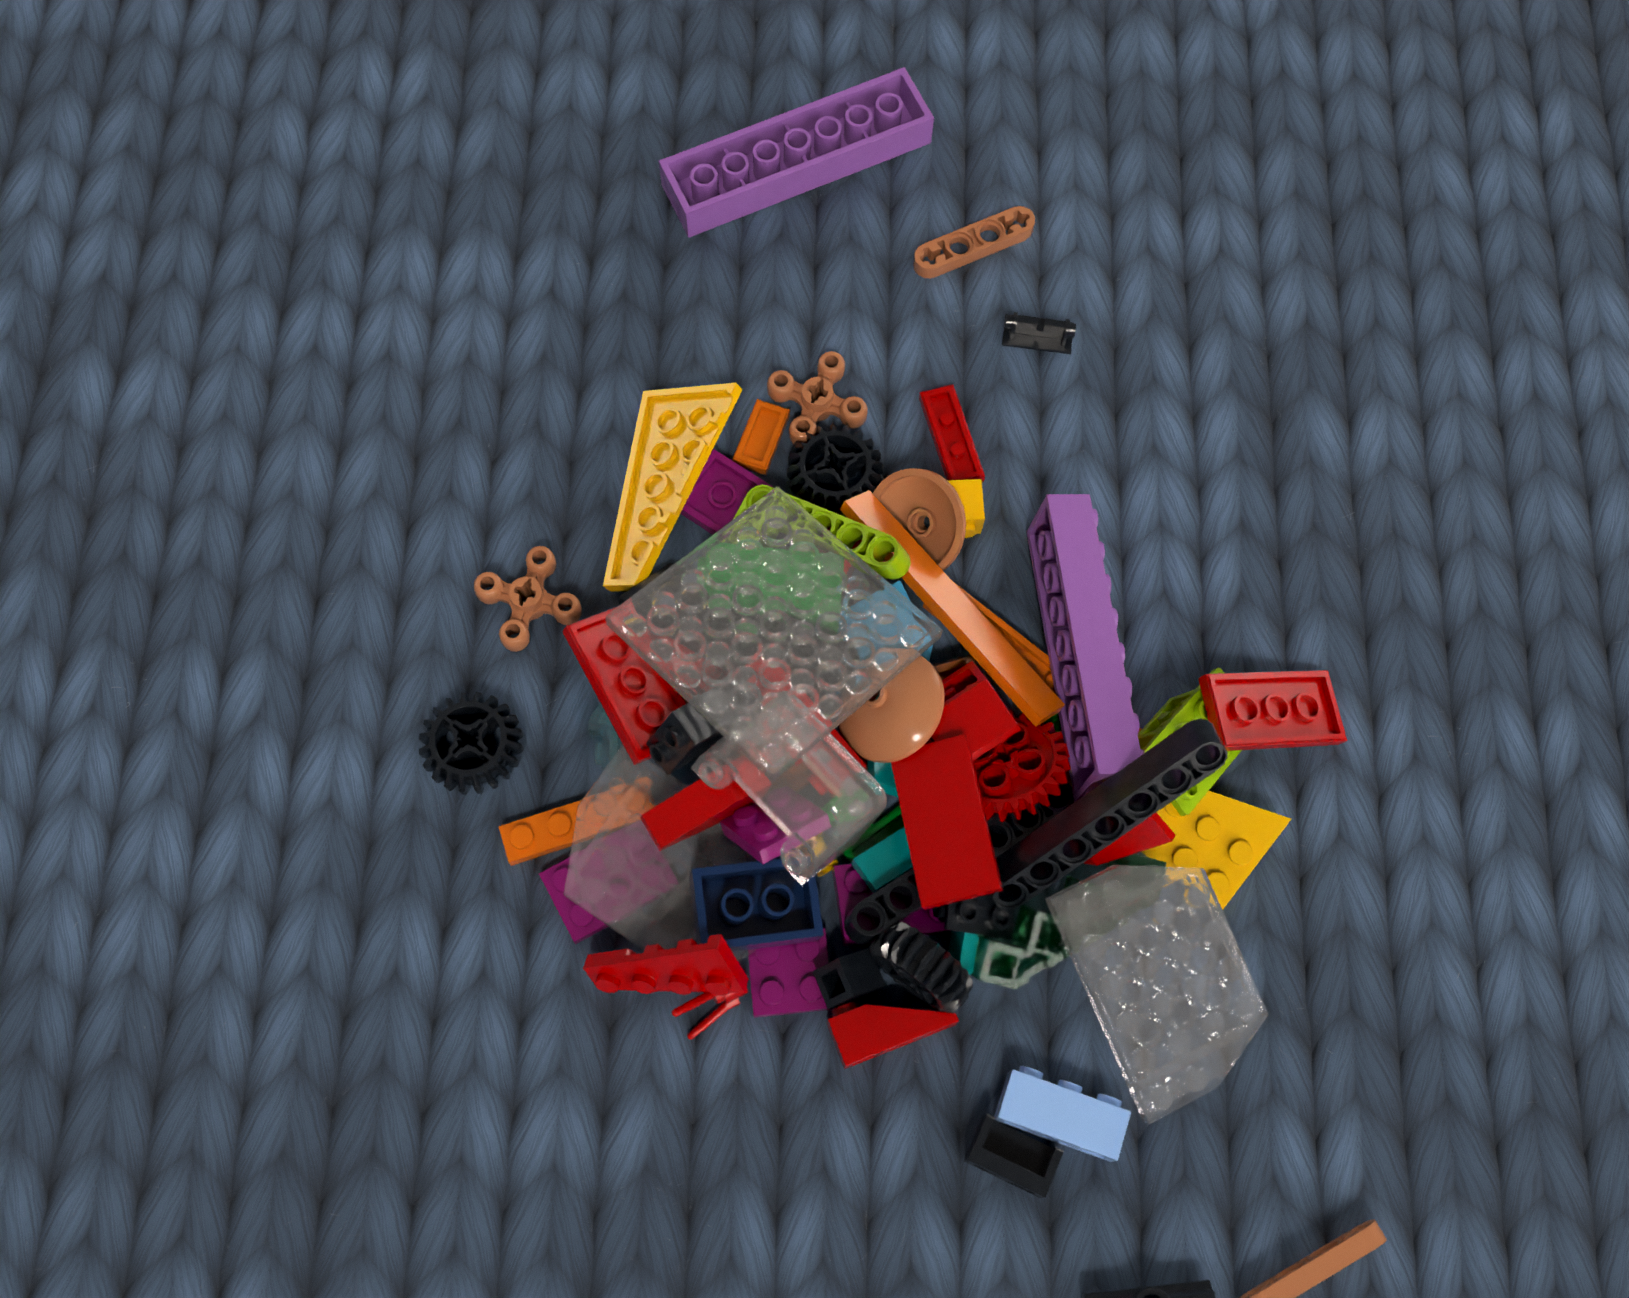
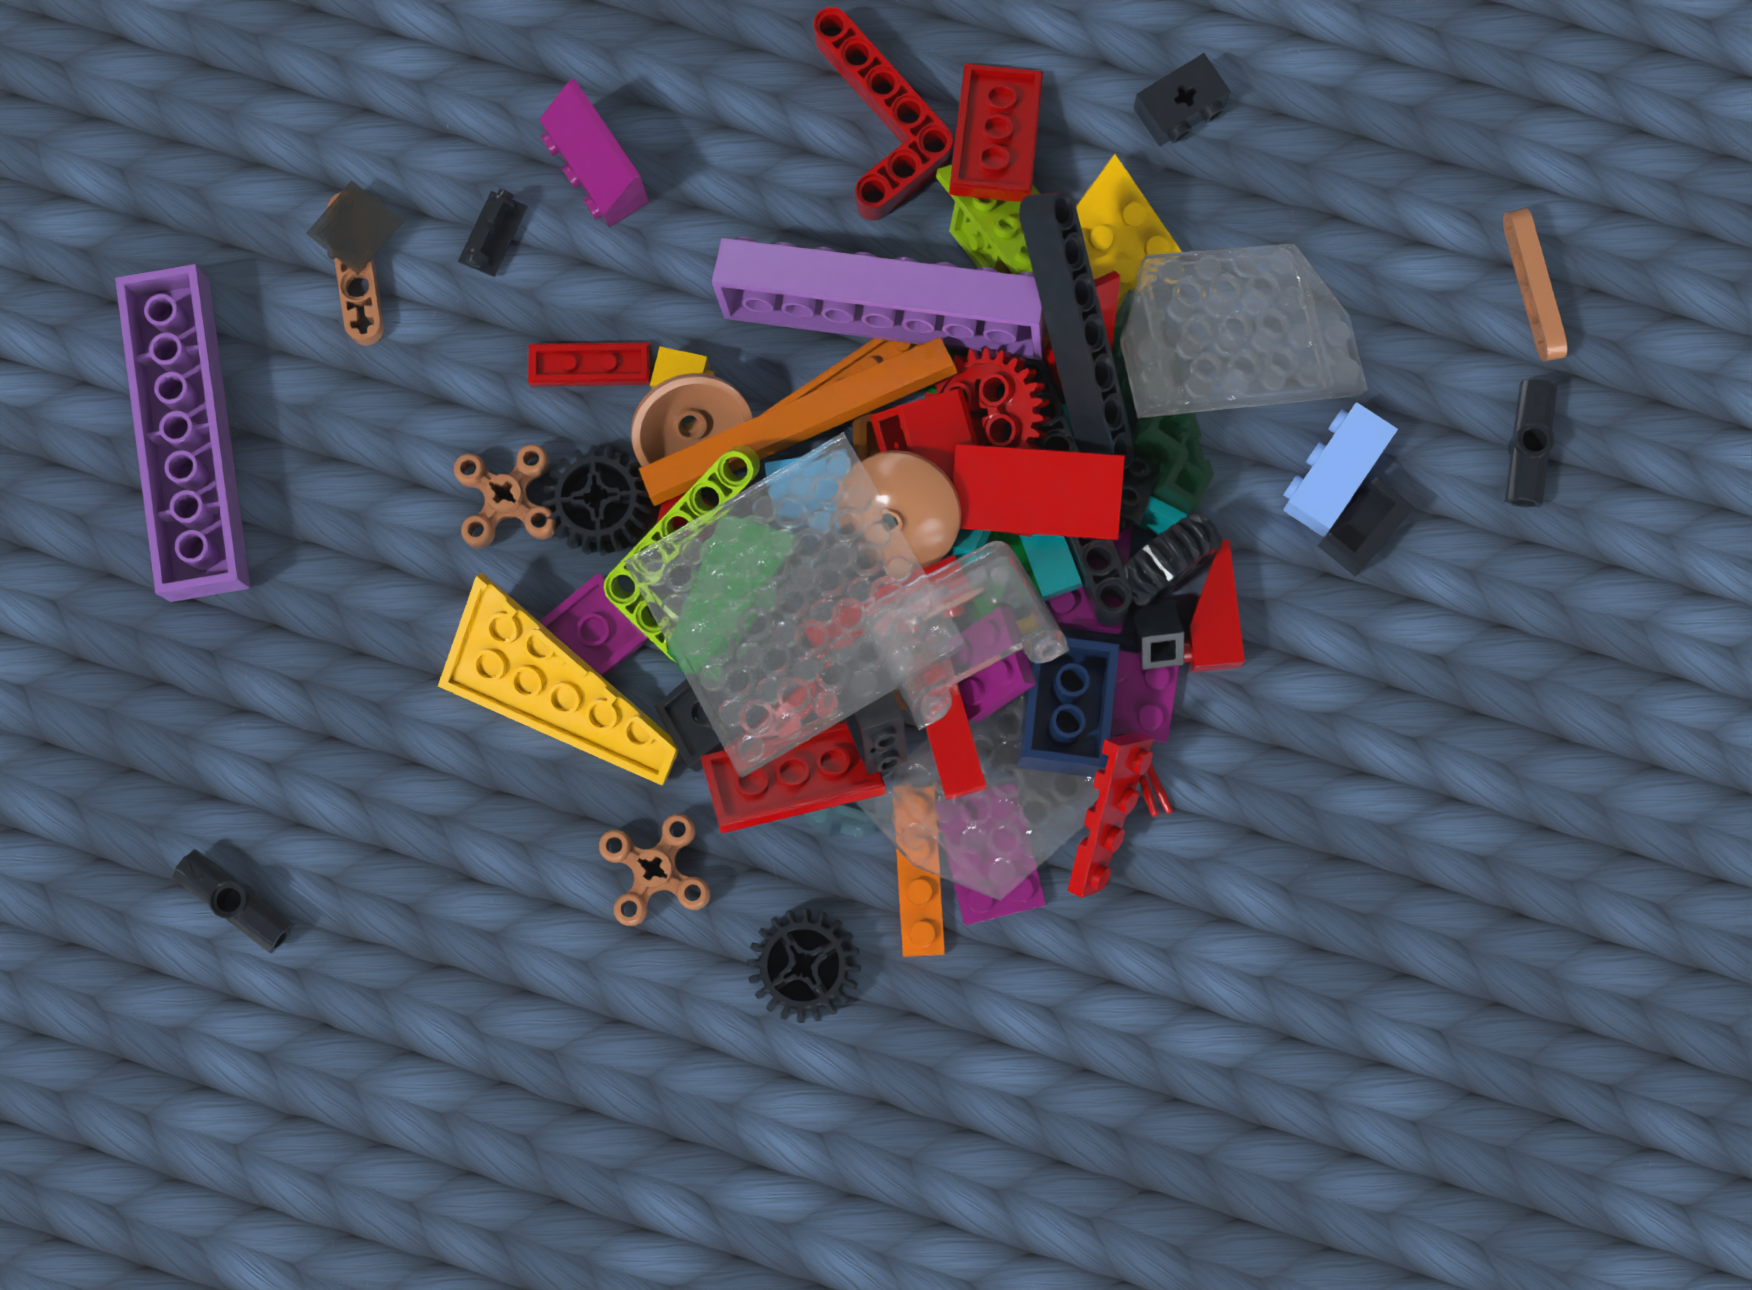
camera: 65 degrees left, 10 degrees up
orange tile [732,399,790,475] -> none
none -> black piece [172,849,295,953]
none -> clear smoke piece [306,180,403,275]
none -> magenta slope [539,78,649,228]
none -> red beam [813,7,953,221]
none -> black brick [1133,53,1231,147]

